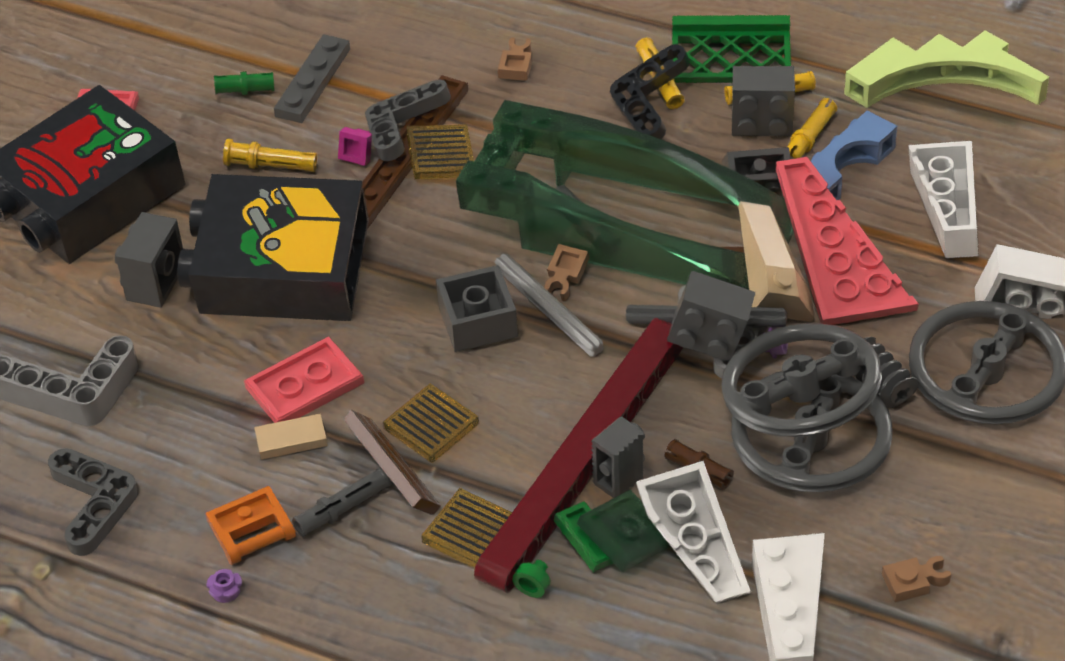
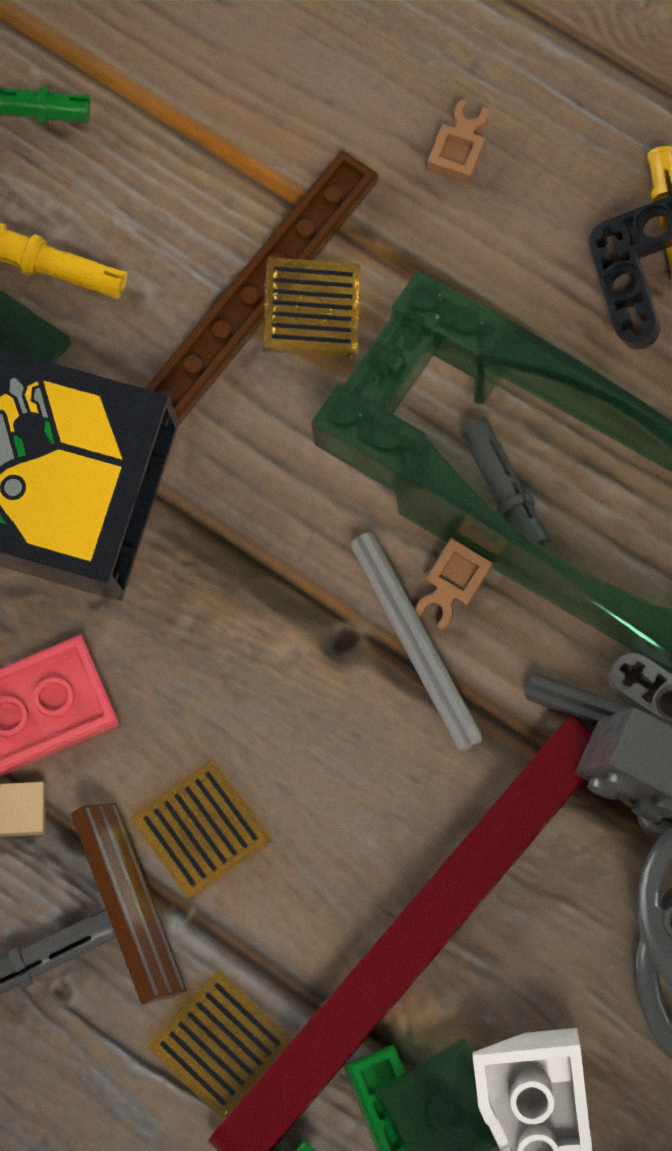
camera: 10 degrees right, 25 degrees up
dark grey plate [274,34,350,123] -> none
dark pink tile [338,127,372,166] -> none
dark grey beam [365,80,451,161] -> none
dark grey brick [436,265,518,352] -> none
dark grey brick [591,417,645,499] -> none
reddish brown pin [664,439,734,490] -> none

